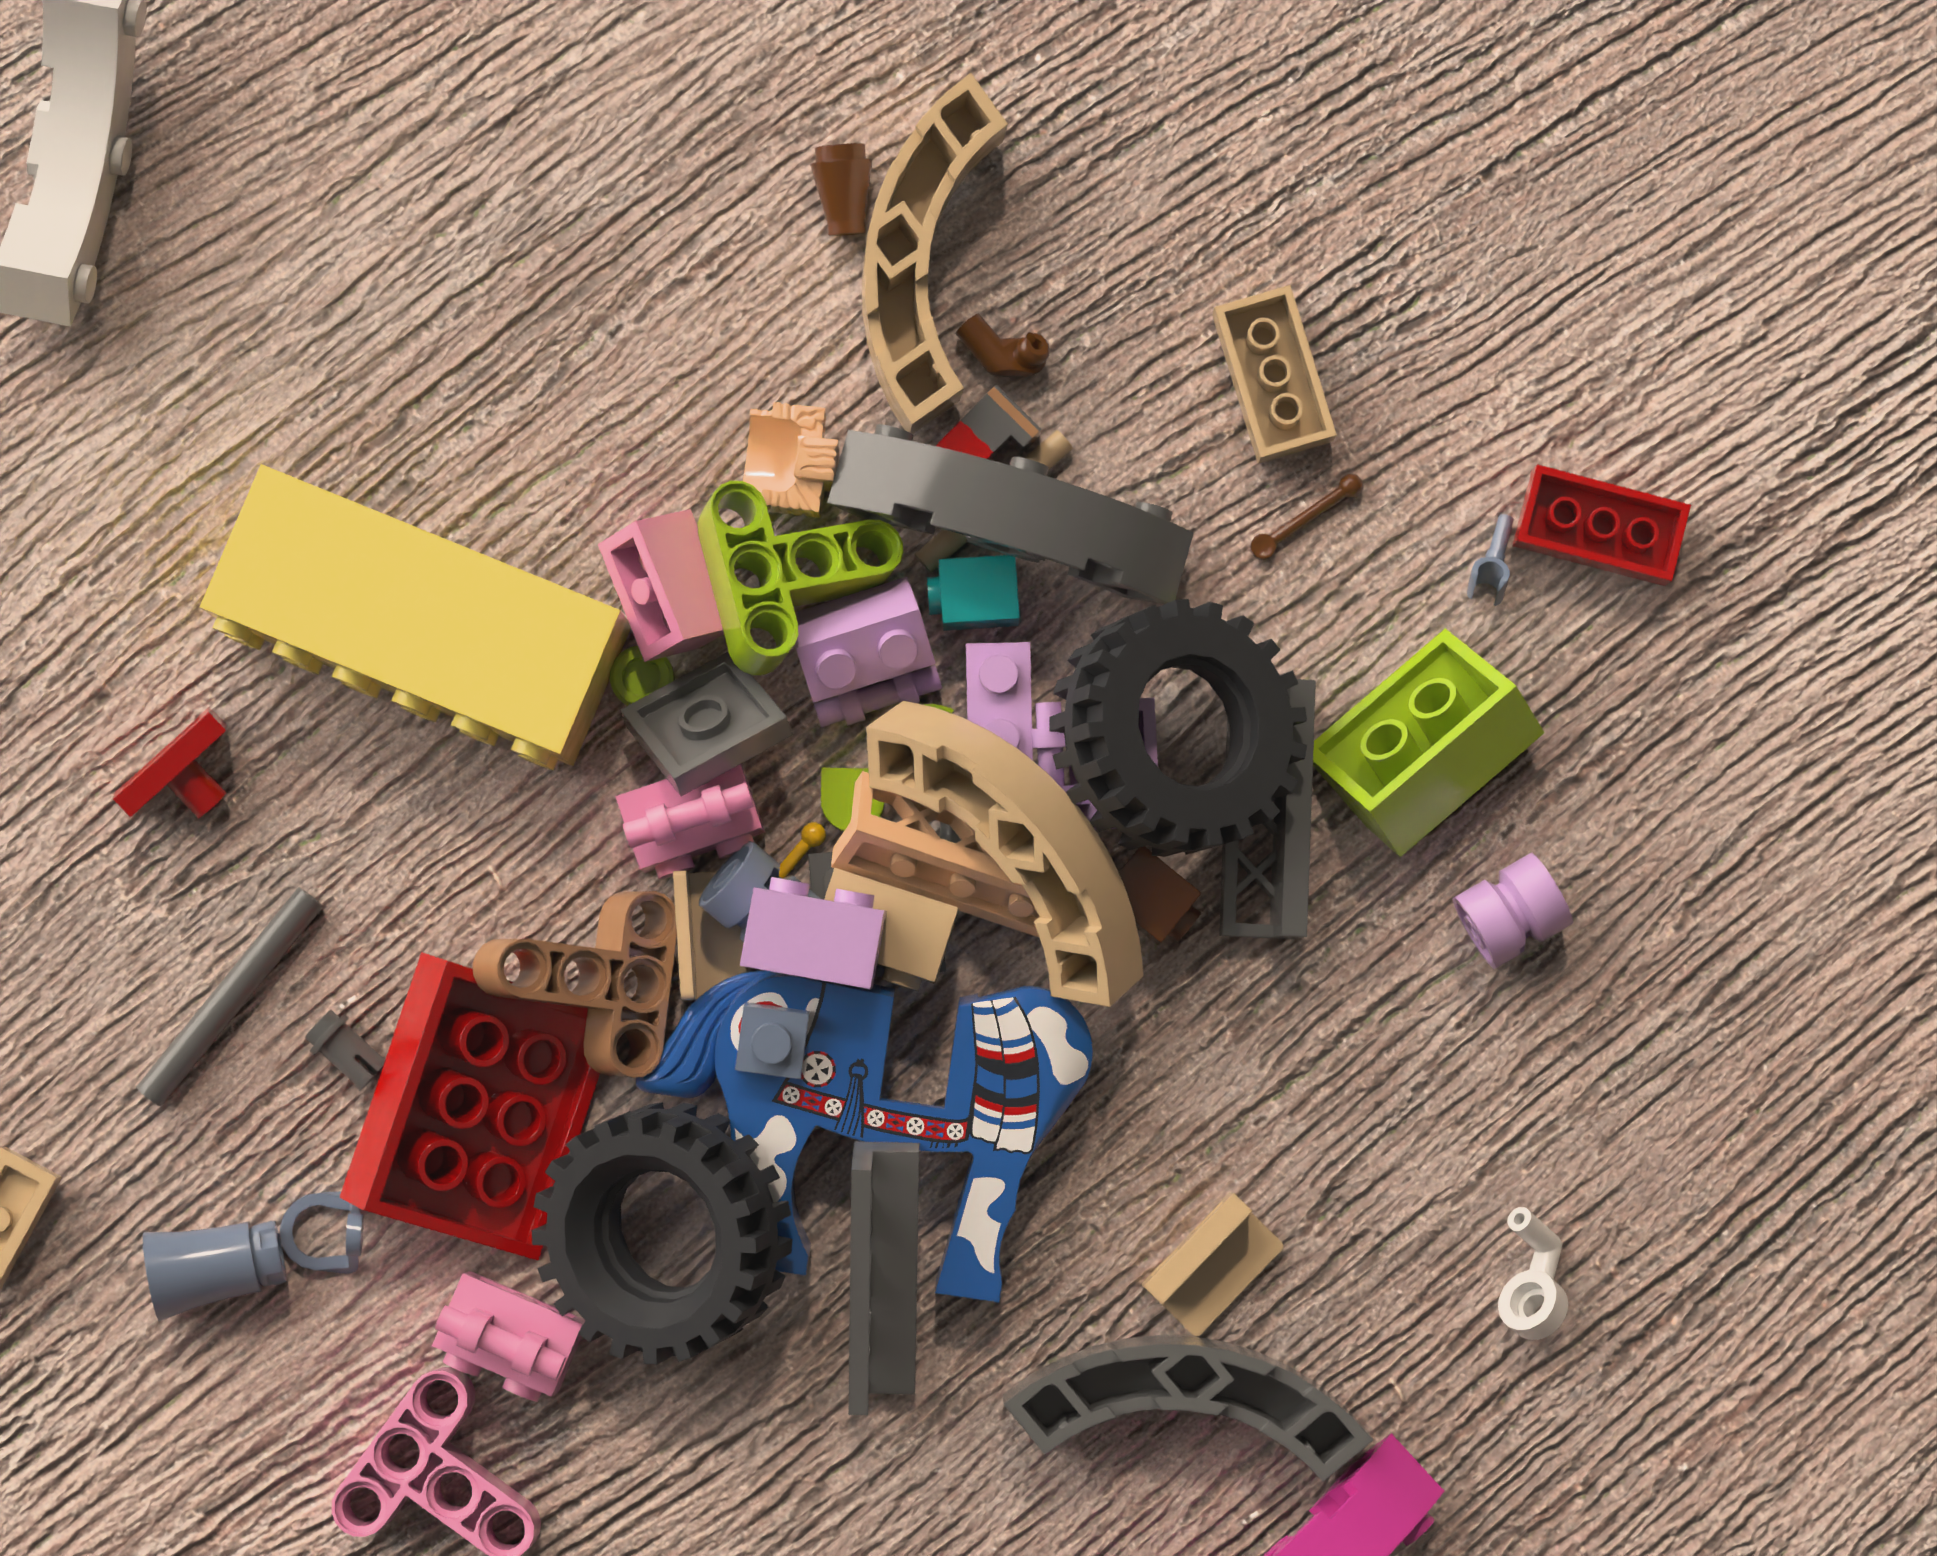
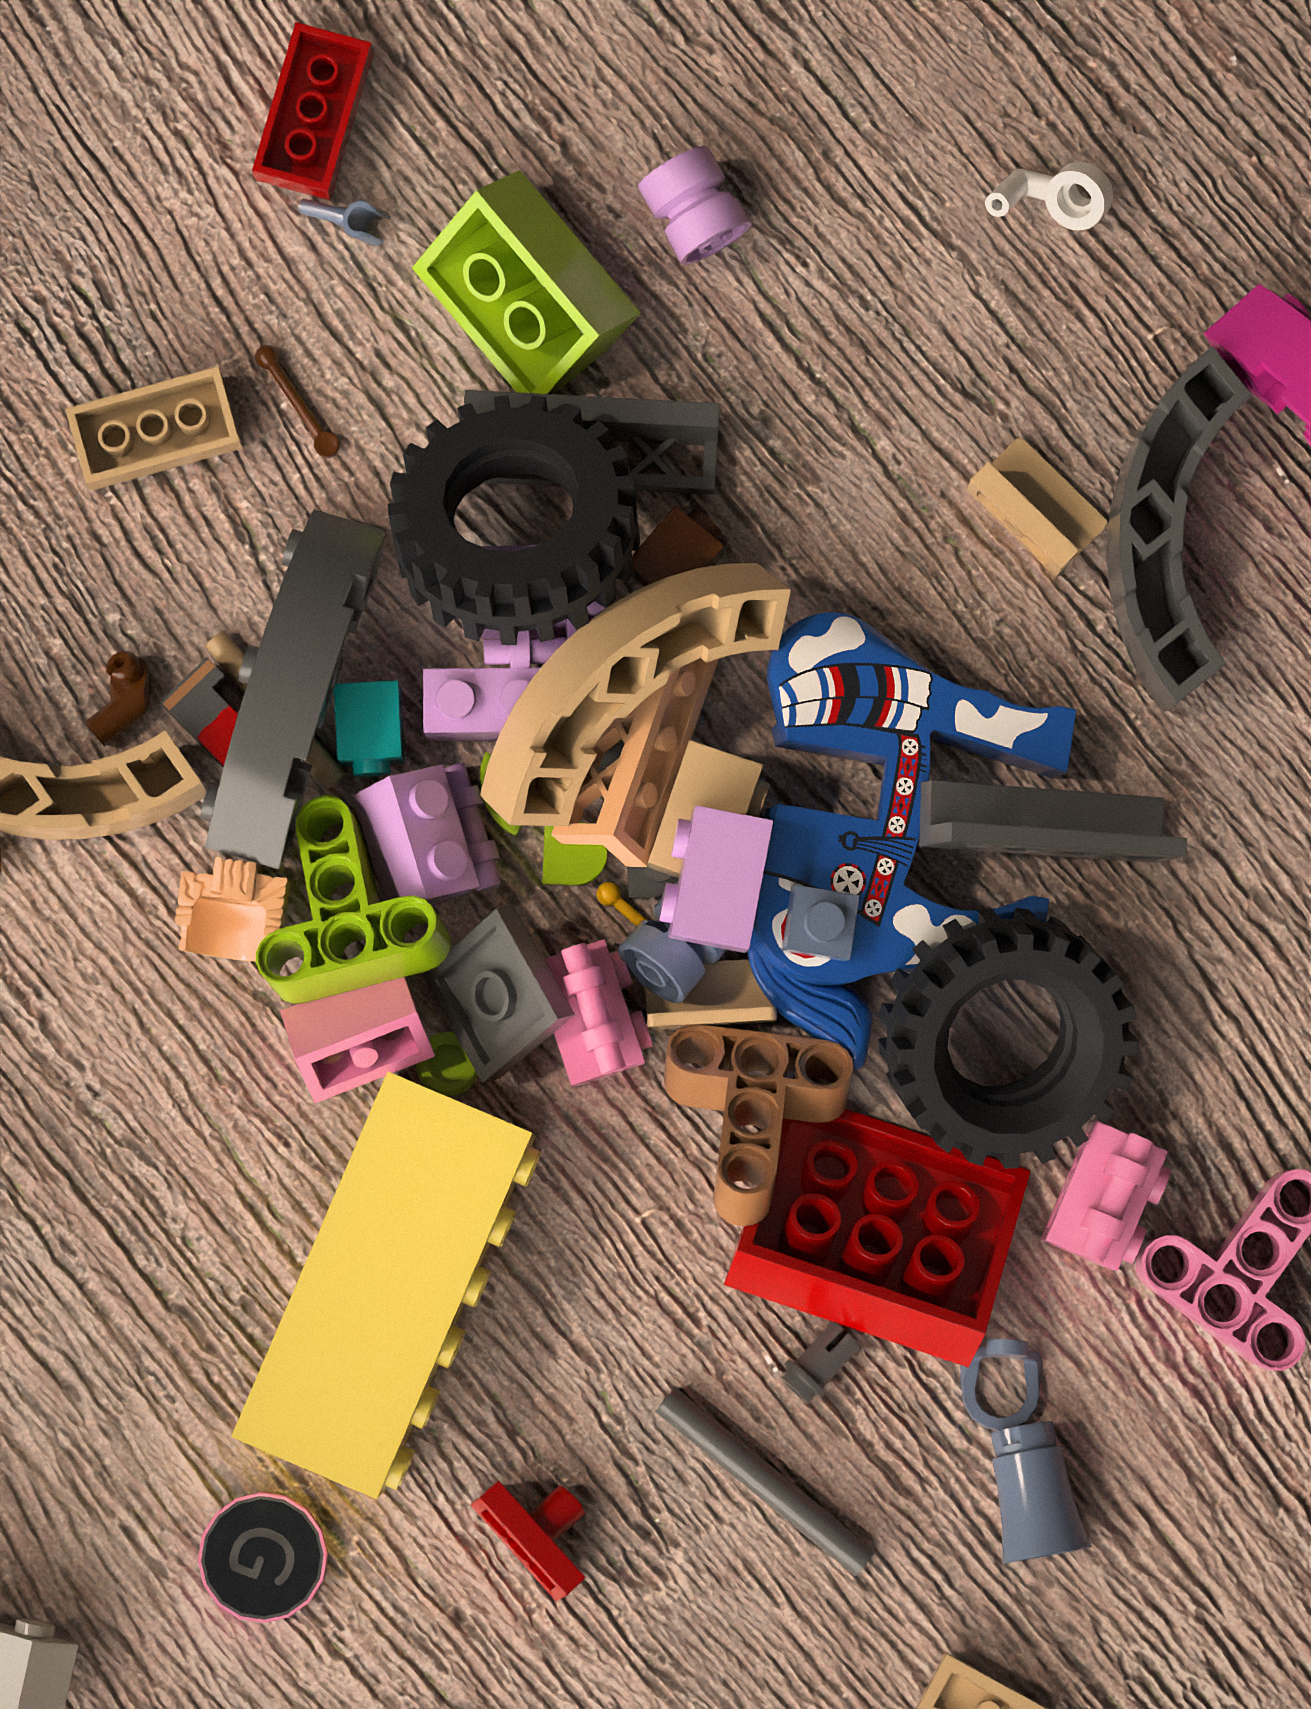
camera: 90 degrees left, 0 degrees up
none -> black tile [198,1491,329,1623]

